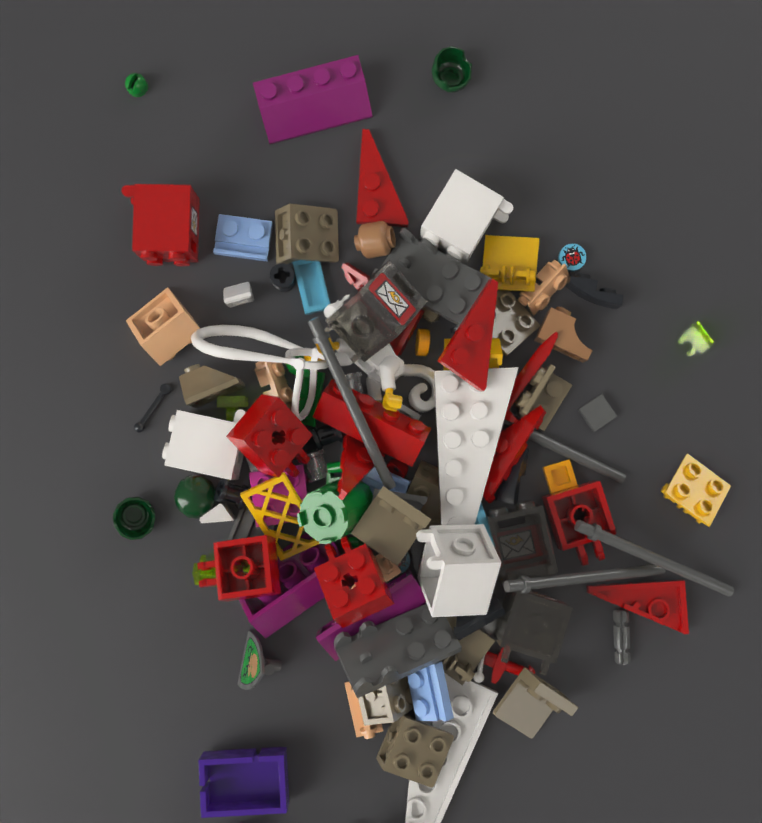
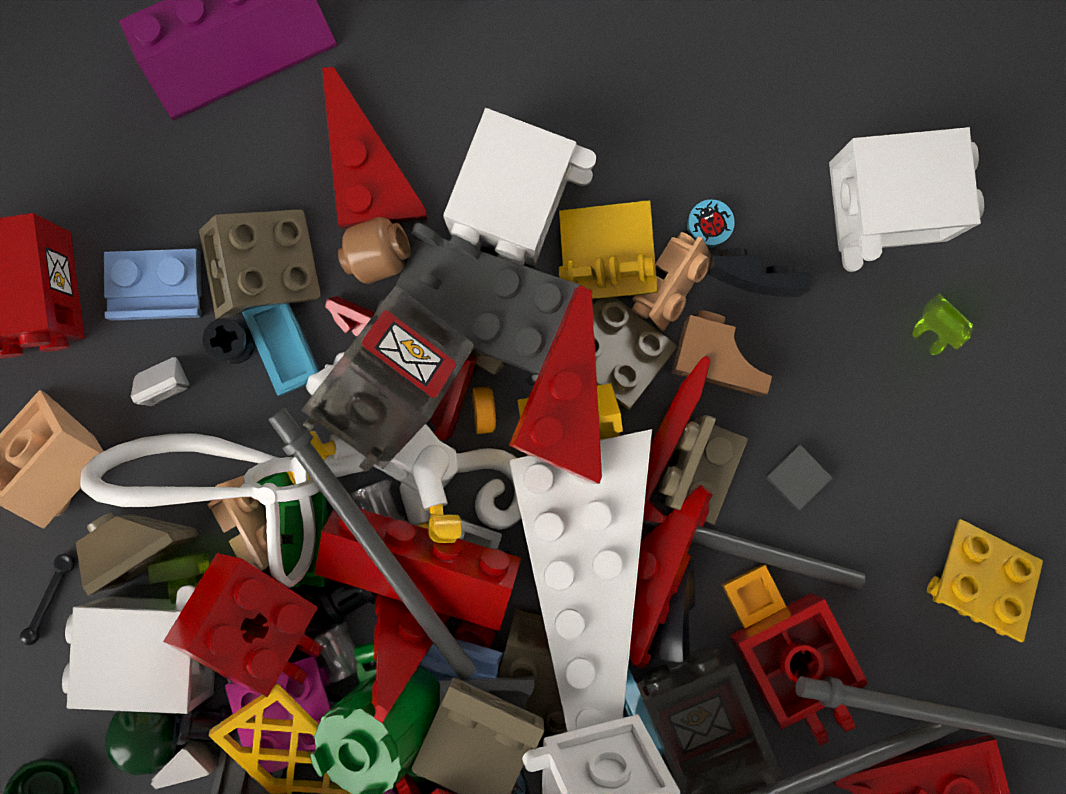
camera: 10 degrees left, 0 degrees up
none -> white container [829,127,984,272]

